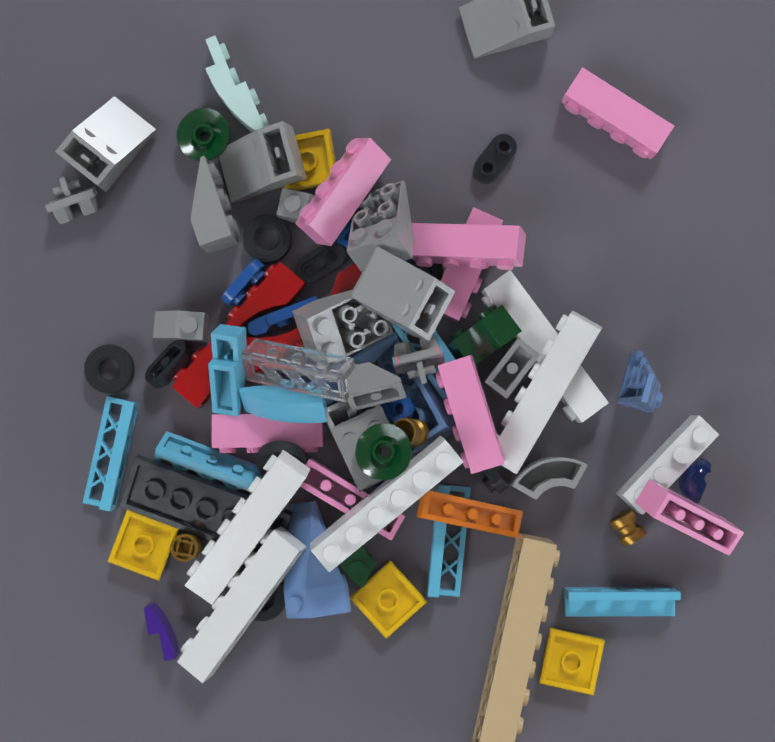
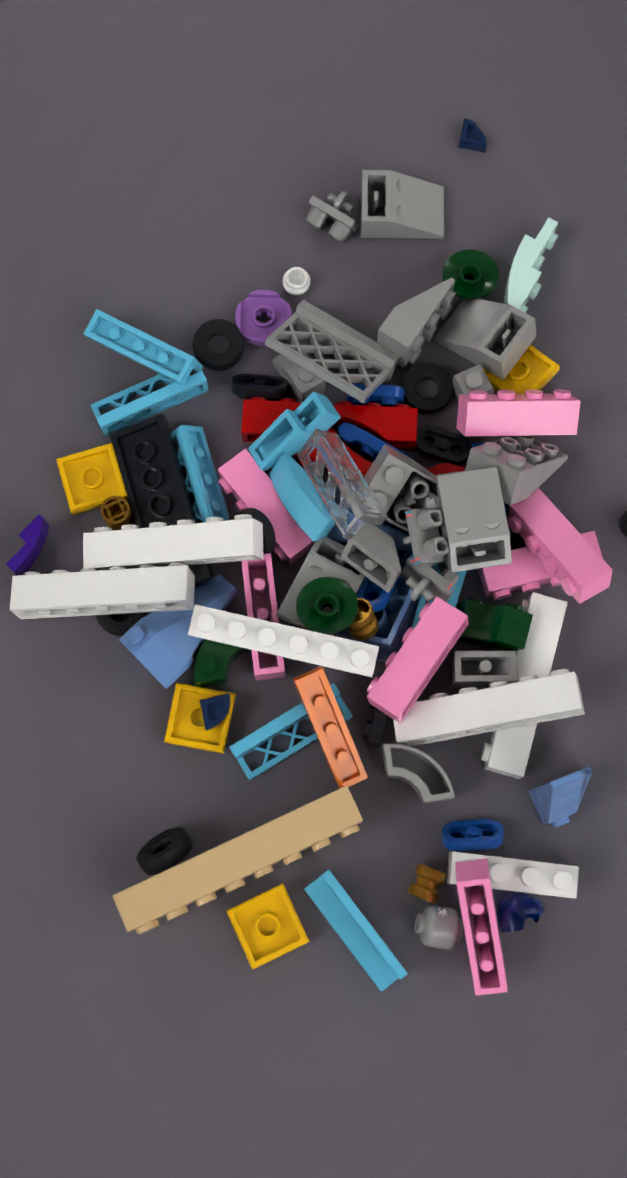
camera: 55 degrees right, 10 degrees down
none -> medium azure fence [83,309,203,386]
none -> black tyre [137,827,192,875]
none -> dark blue tile [200,693,231,731]
none -> medium lavender plate [235,289,292,347]
none -> light grey fence [265,300,400,403]
none -> white plate [283,267,310,295]
none -> light grey hips [403,508,449,565]
none -> light grey head [414,905,464,950]
none -> blue plate [442,819,504,852]
none -> dark blue tile [458,118,487,152]

